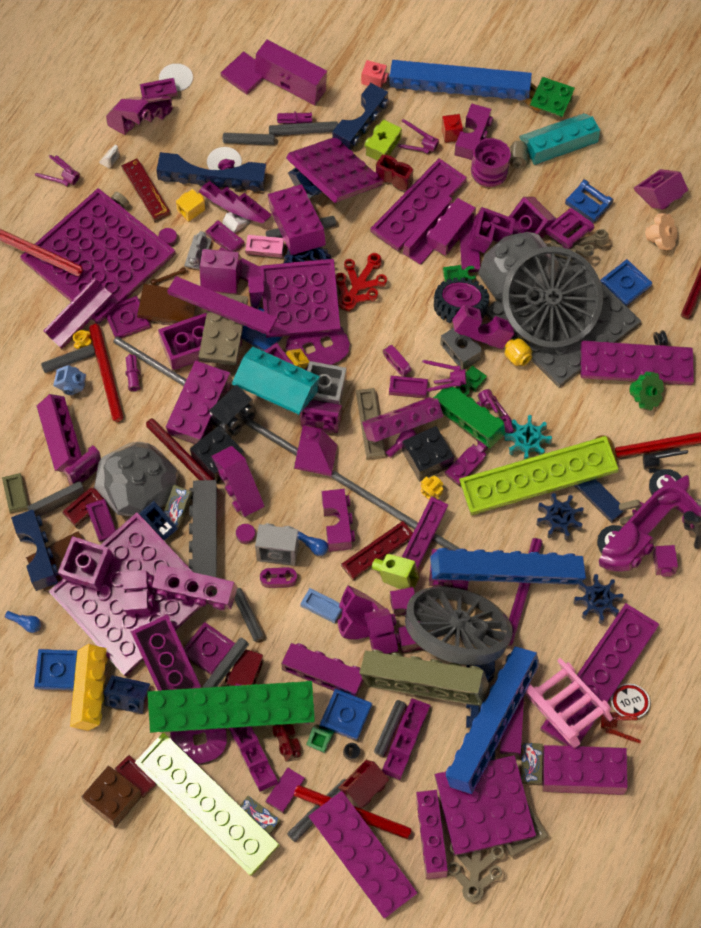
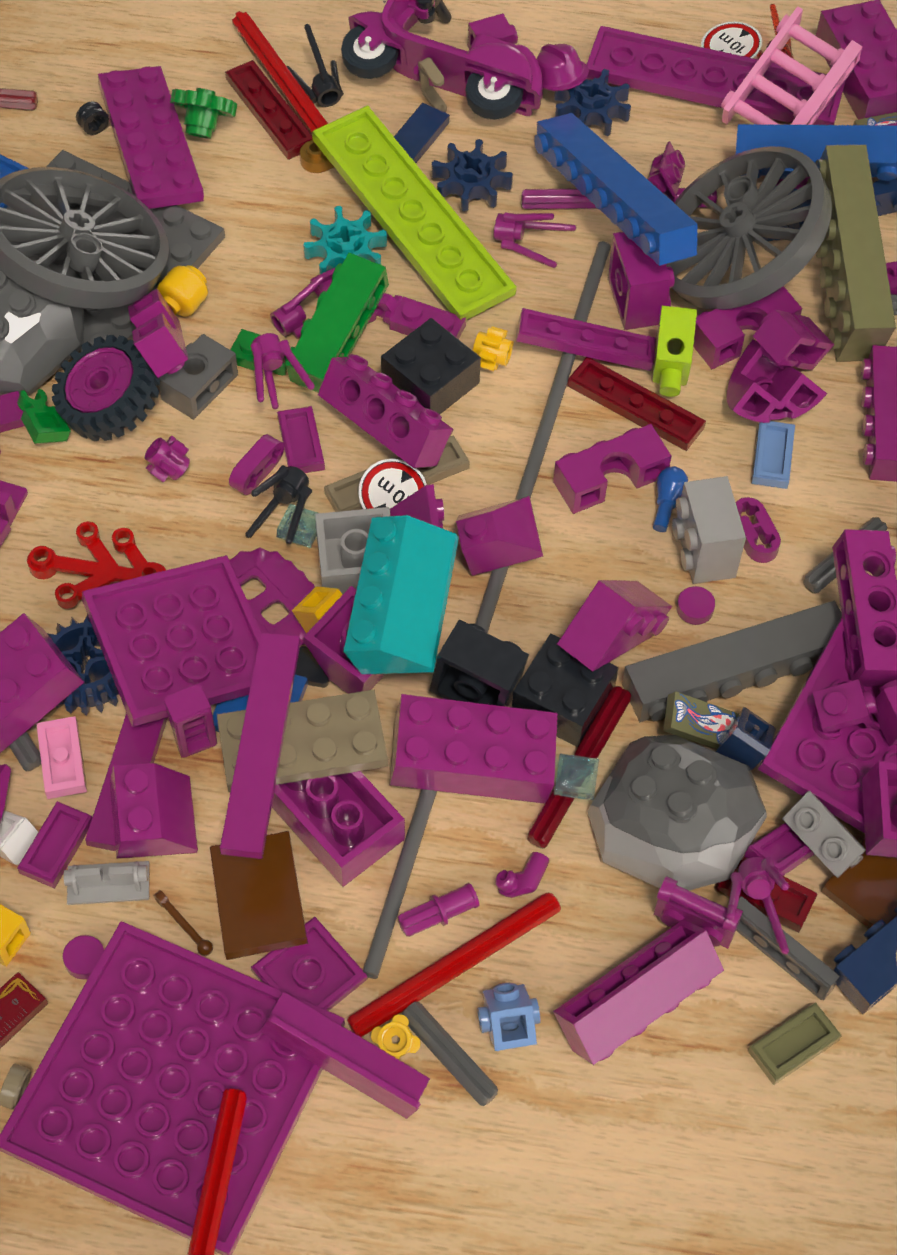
camera: 110 degrees left, 5 degrees down
none -> magenta gear [145,436,190,482]
none -> dark red tile [225,60,313,160]
none -> black plant [245,465,312,544]
none -> clear light blue tile [276,504,319,548]
none -> sticker [359,459,427,509]
none -> magenta plant [494,212,576,268]
none -> magenta arm [495,852,550,898]
none -> magenta piece [537,44,589,91]
none -> clear light blue tile [554,754,599,801]
none -> magenta hinge [647,141,686,197]
none -> magenta plant [726,857,789,955]
none -> light grey hinge [782,791,866,878]
none -> magenta bracket [813,679,879,733]

